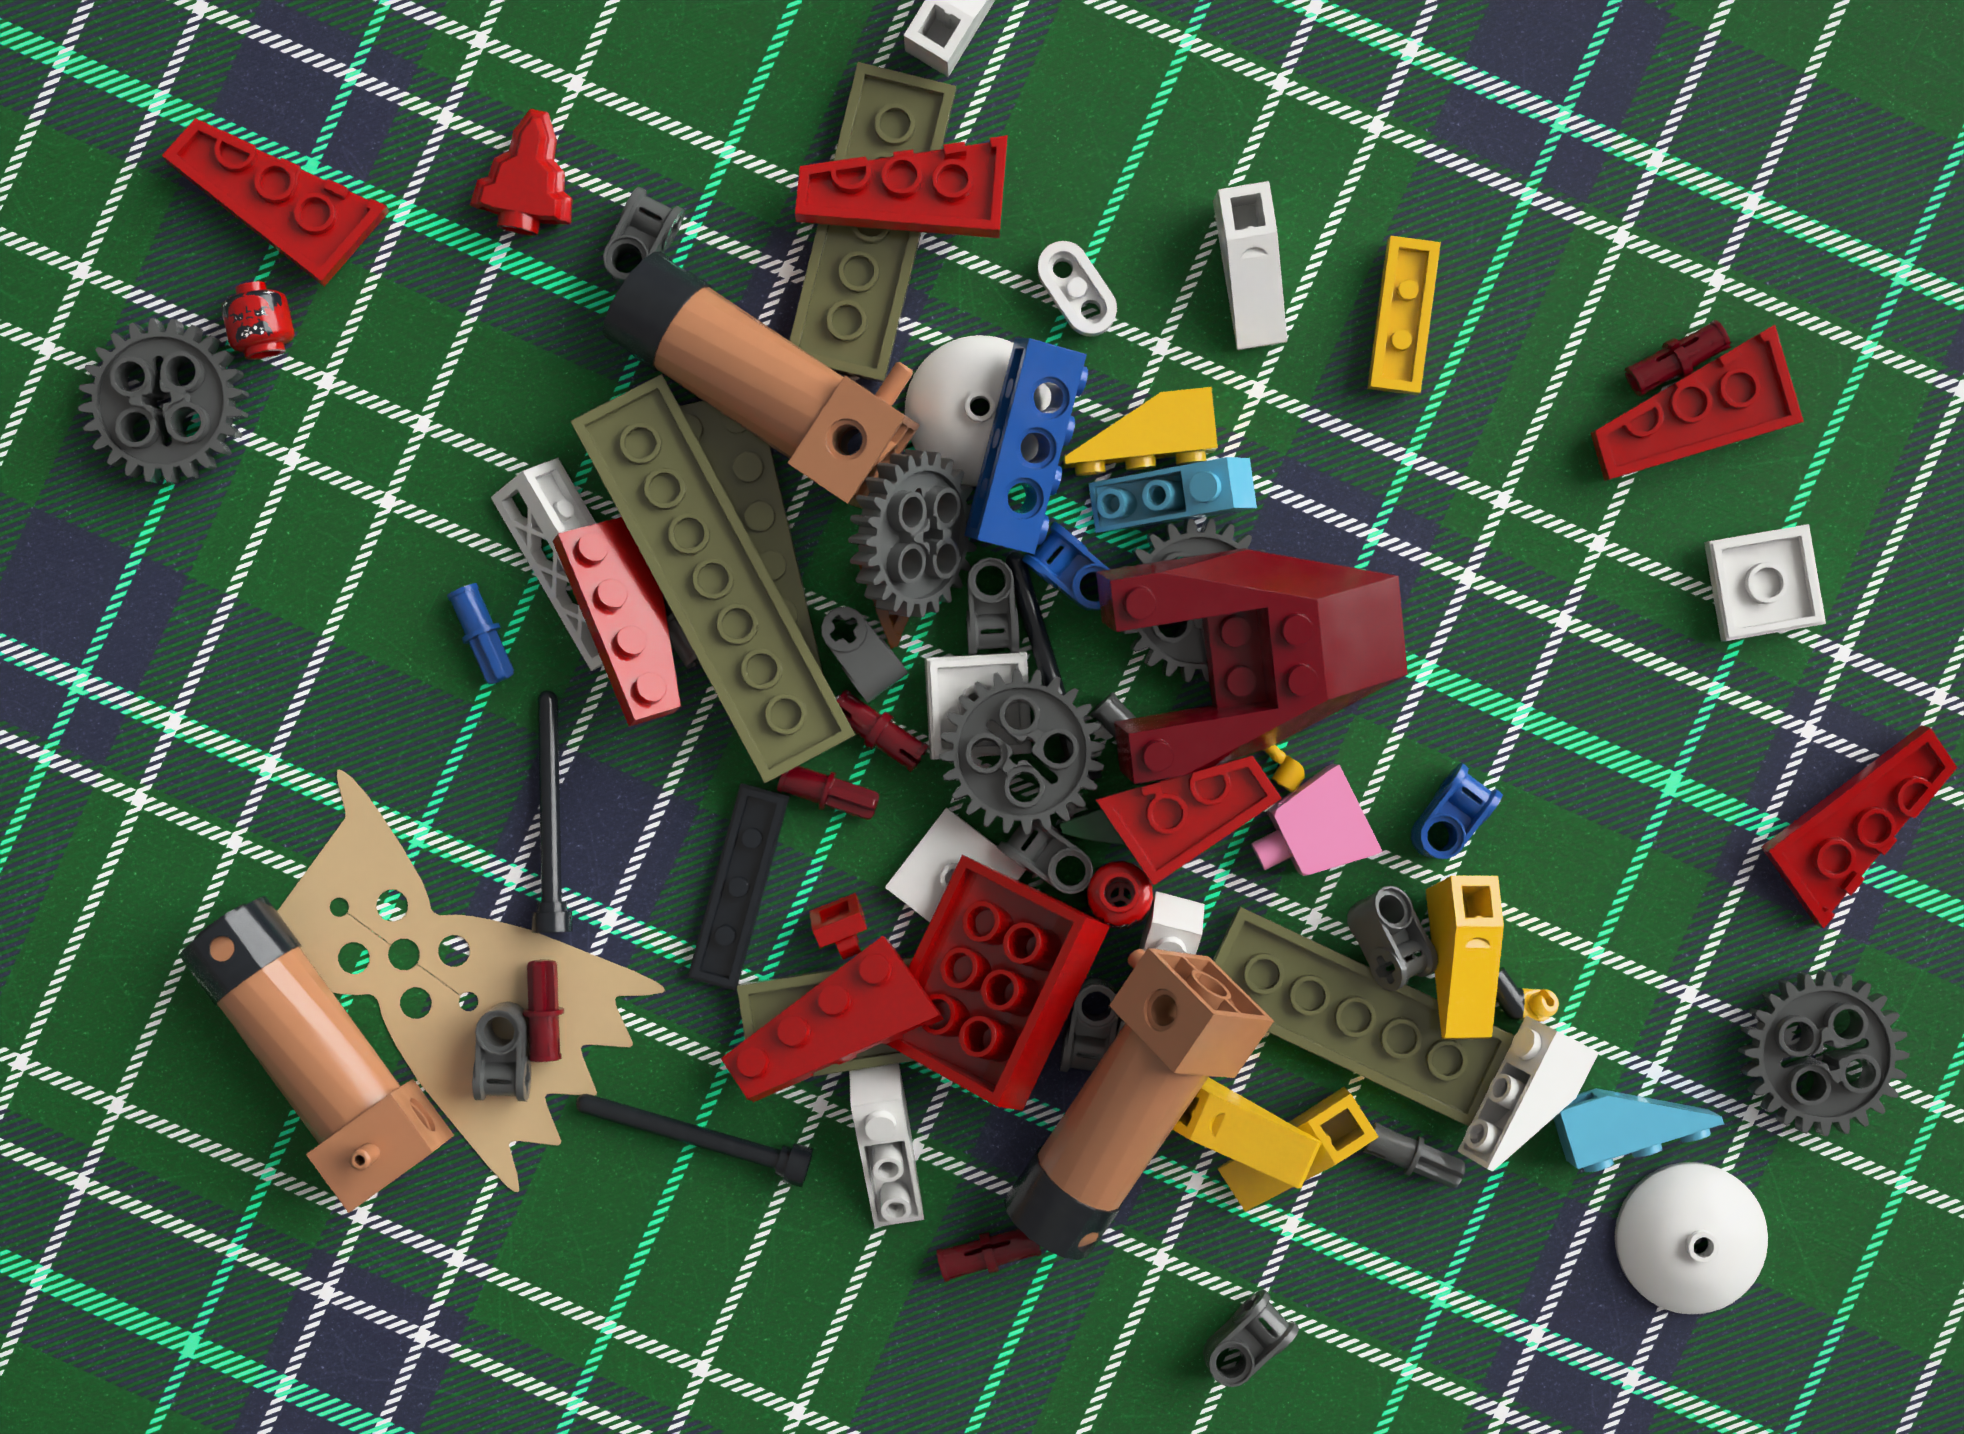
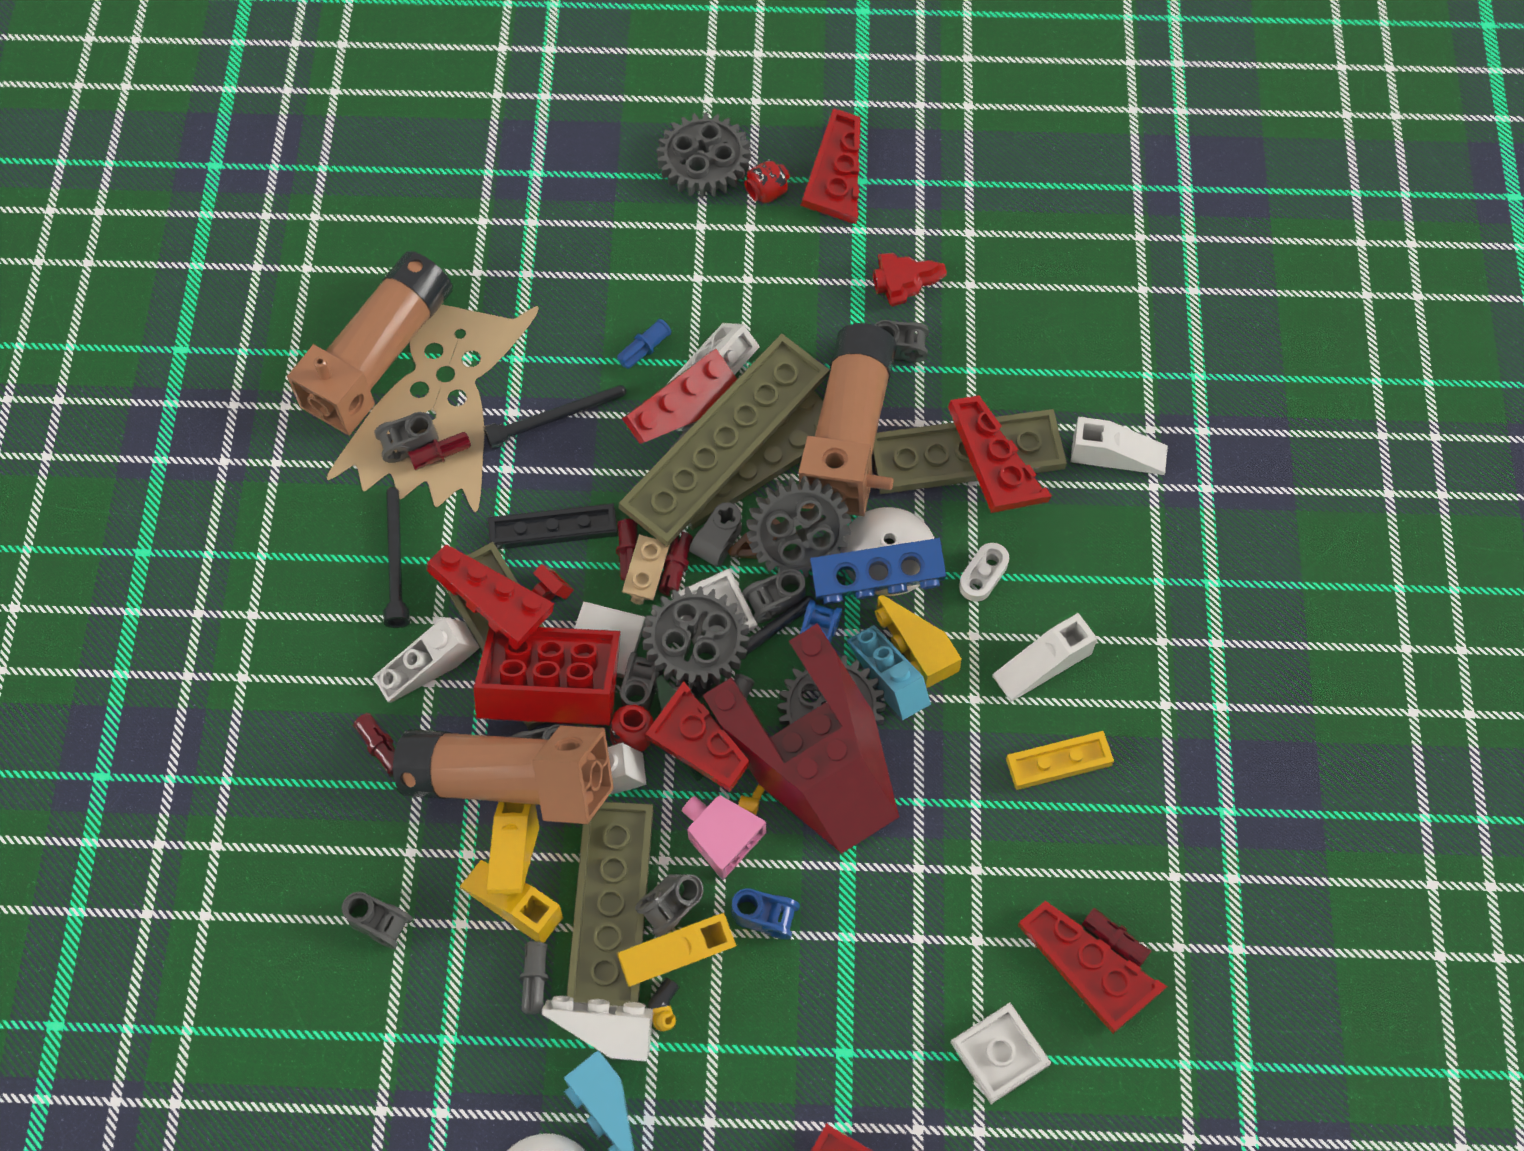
camera: 75 degrees right, 25 degrees down
none -> tan hinge [622,534,670,605]

